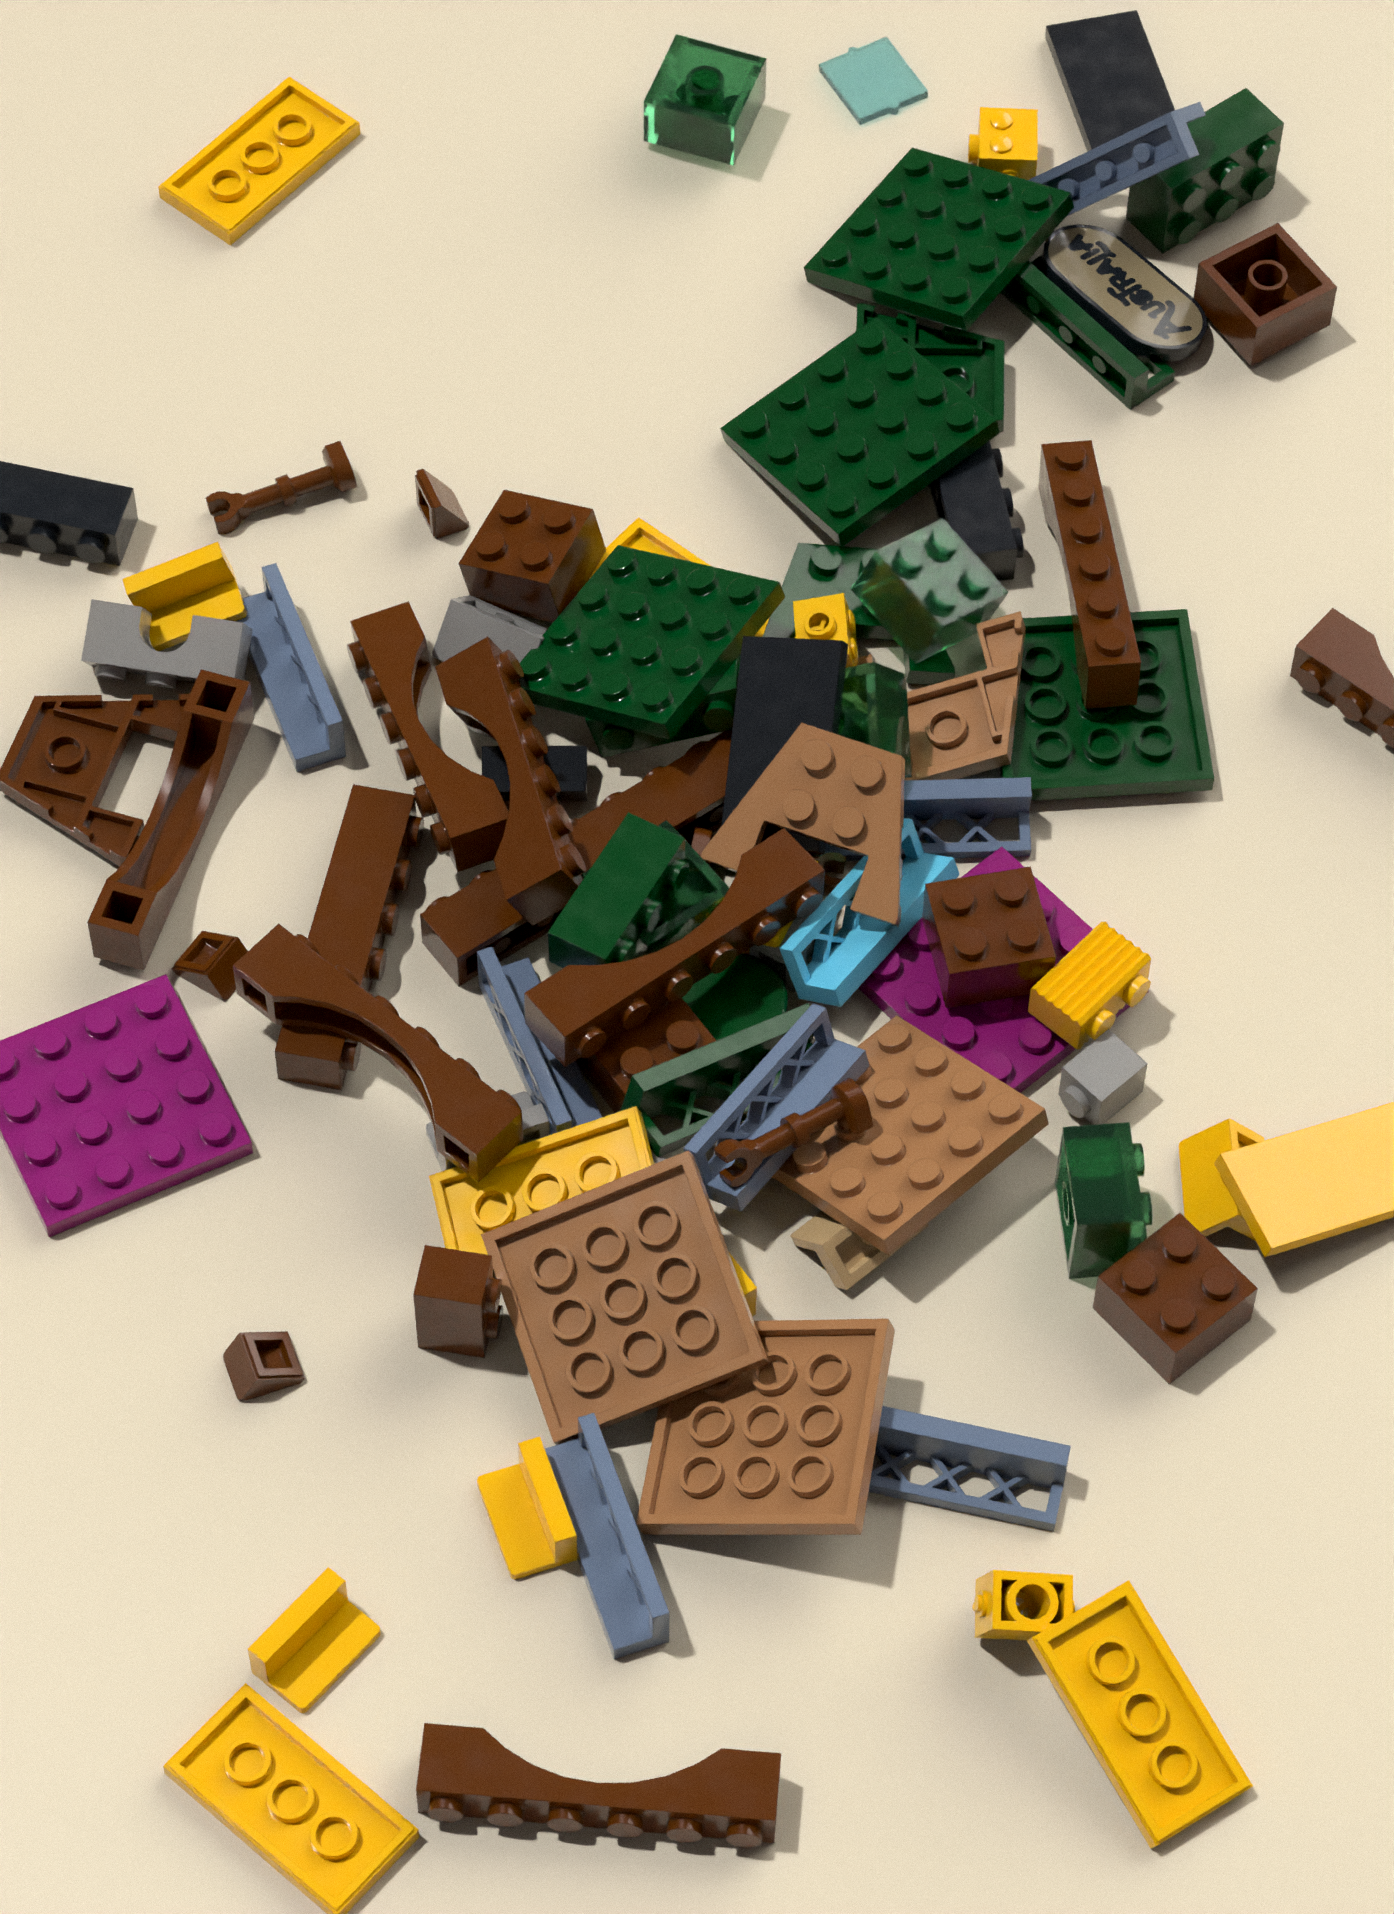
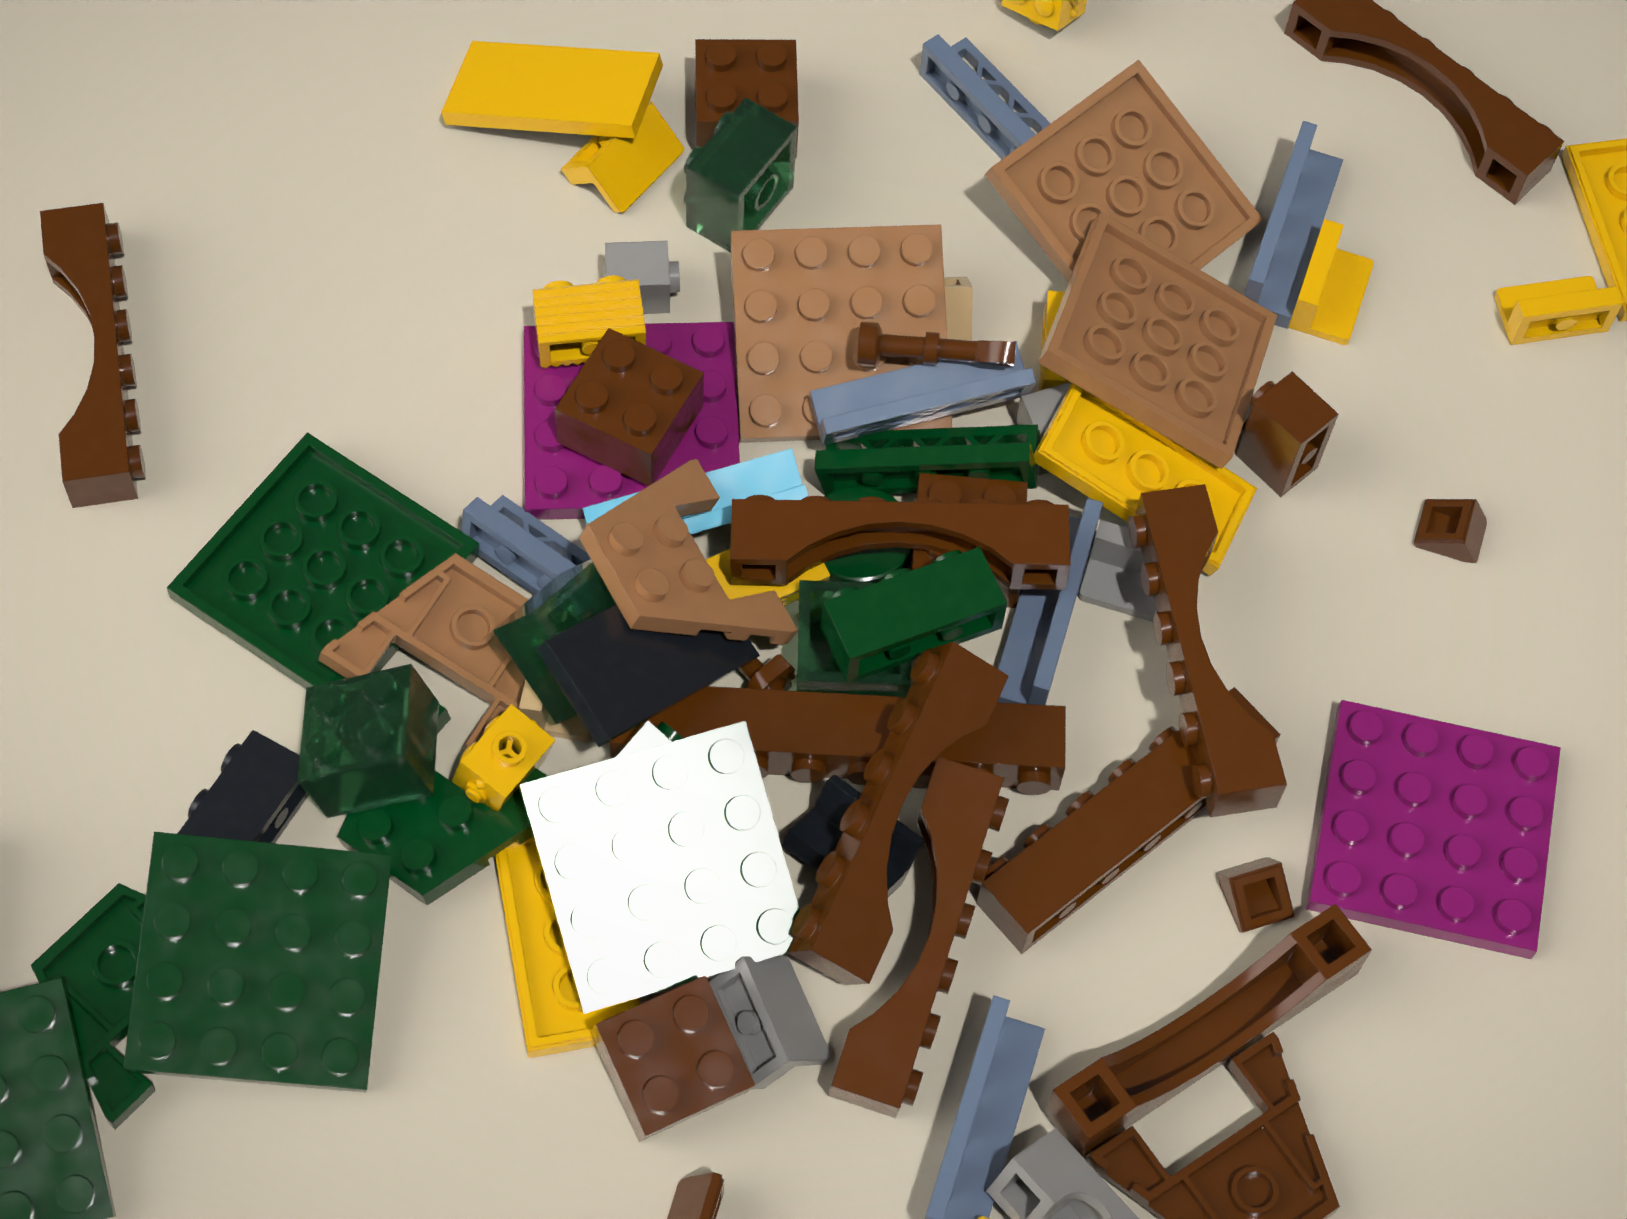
camera: 145 degrees left, 5 degrees up
reddish brown arch [1038,440,1141,709] -> none

